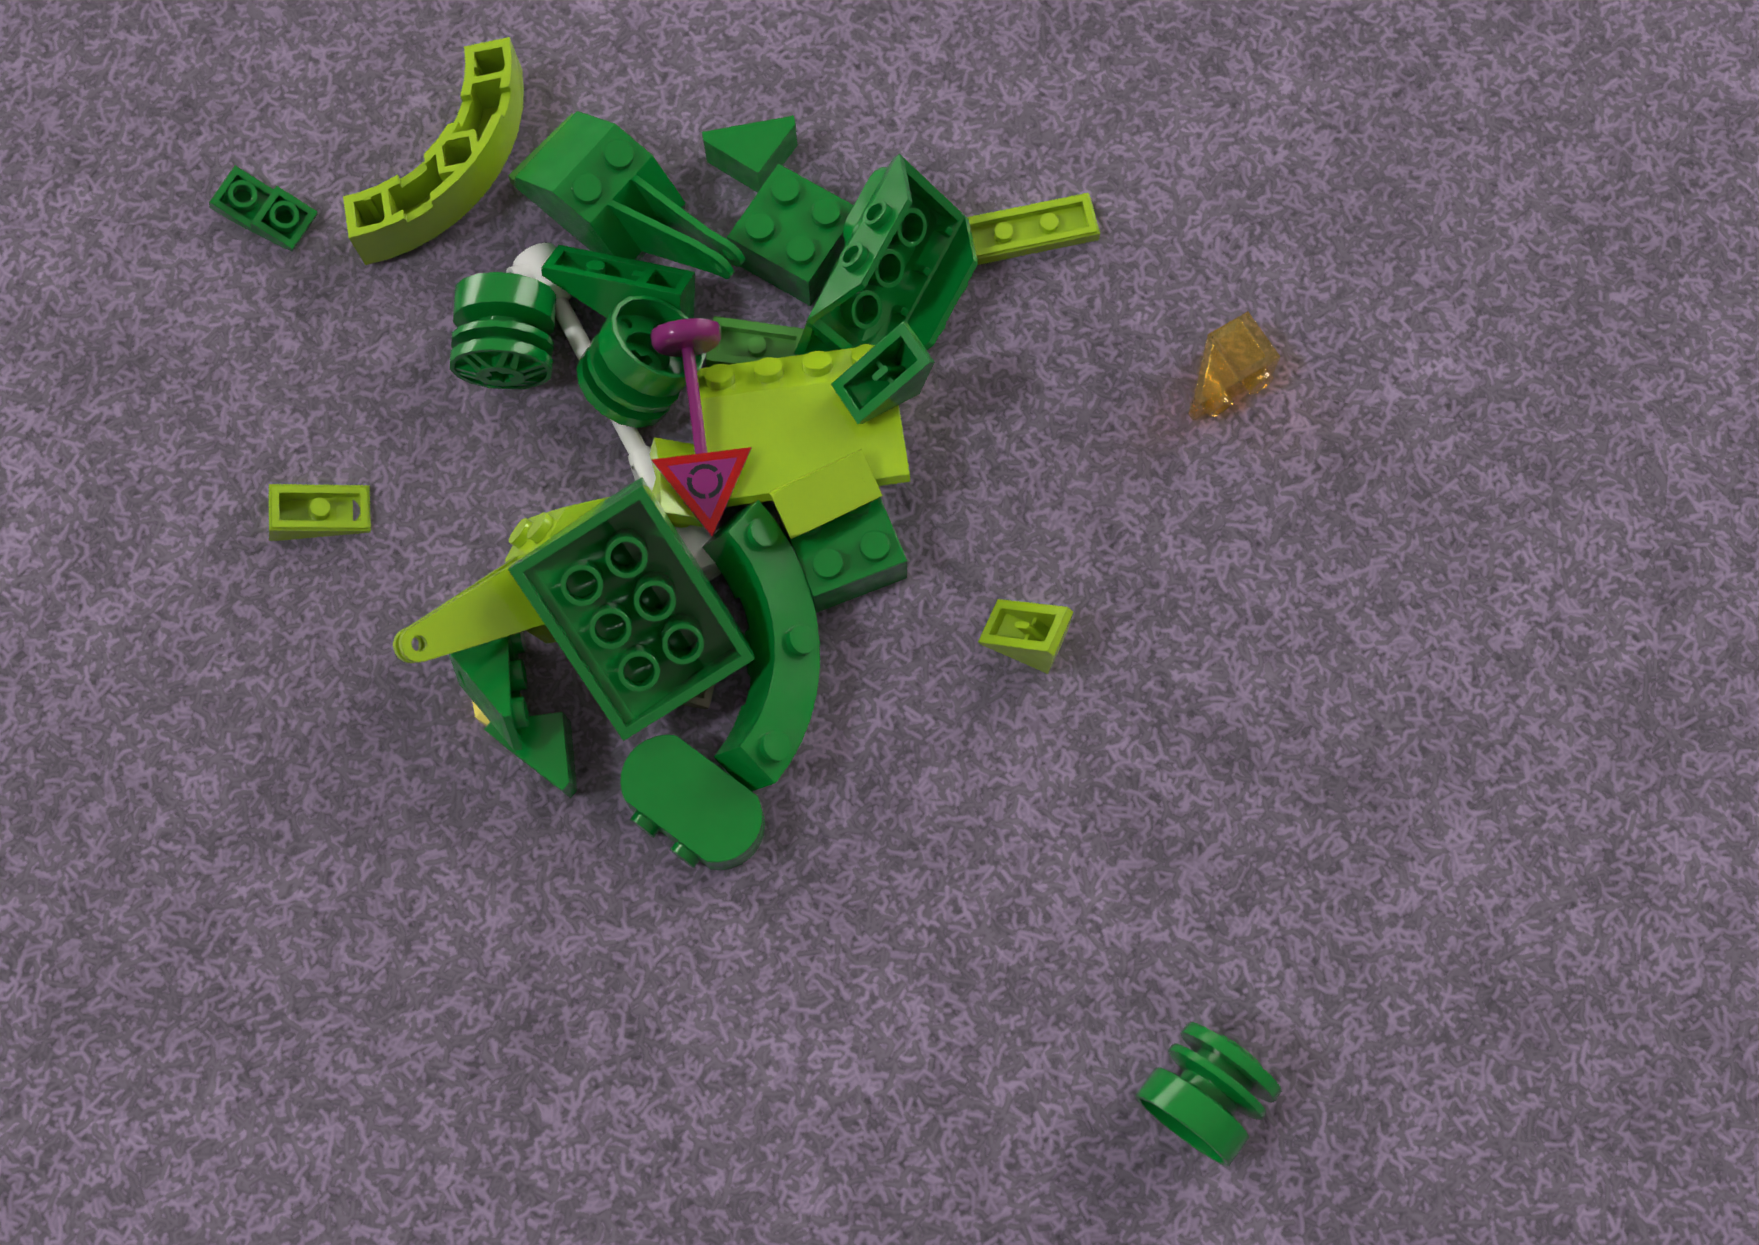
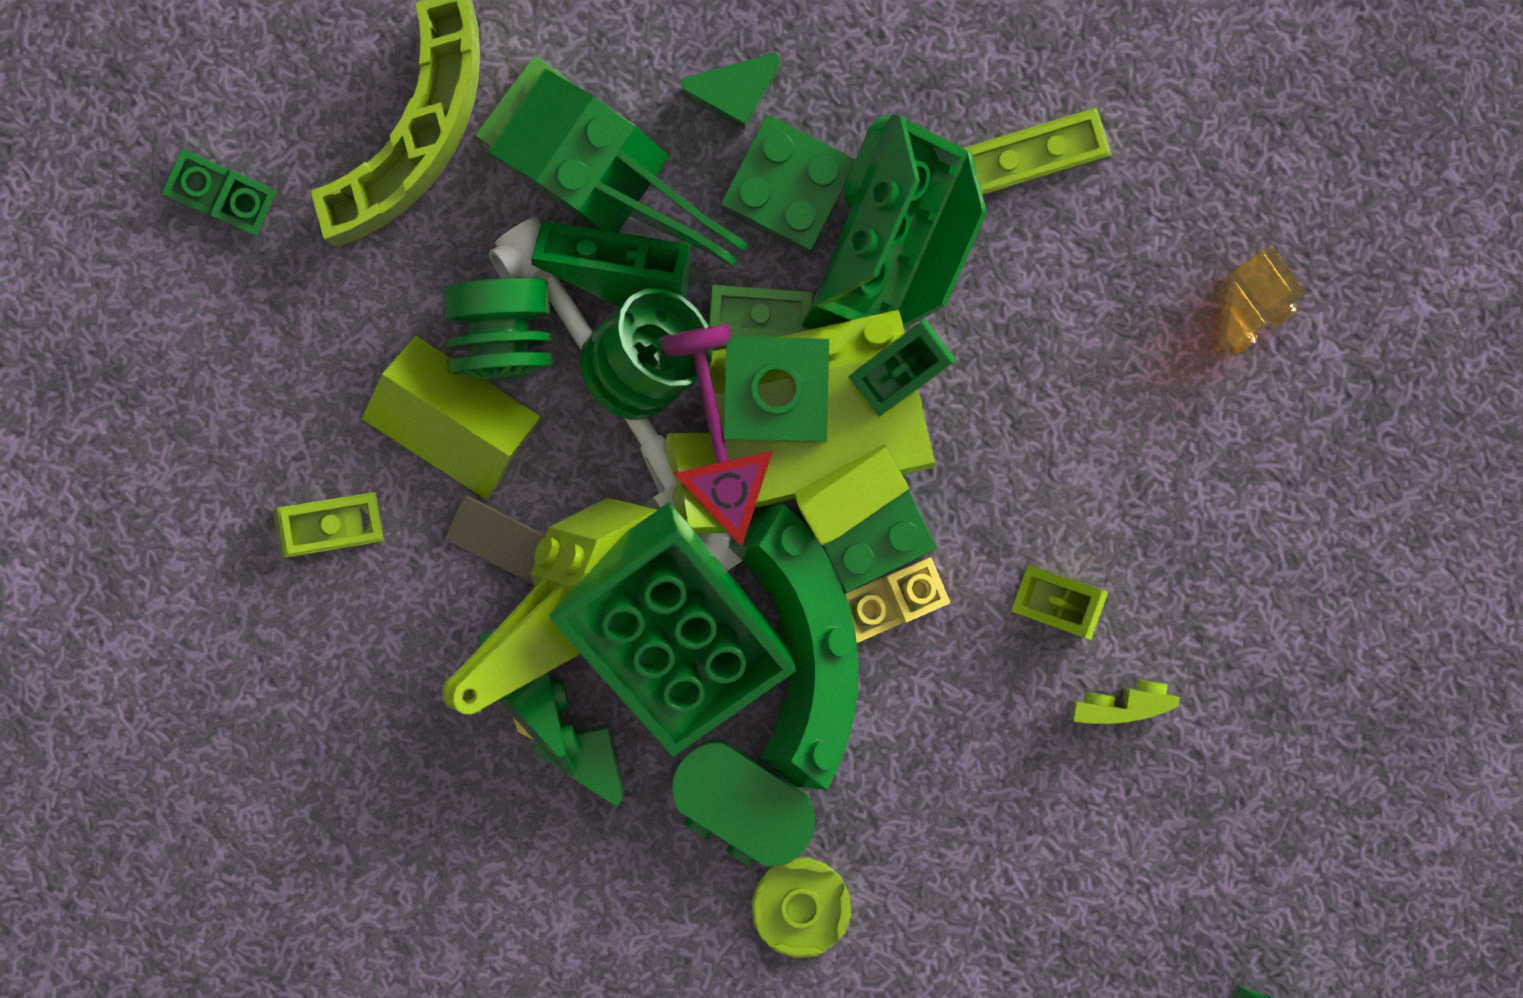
camera: 10 degrees left, 15 degrees up
none -> lime slope [362,336,542,500]
none -> dark tan slope [445,494,546,585]
none -> green piece [724,336,829,442]
none -> lime tile [752,857,851,958]
none -> light yellow slope [845,557,950,643]
none -> lime slope [1069,680,1180,724]

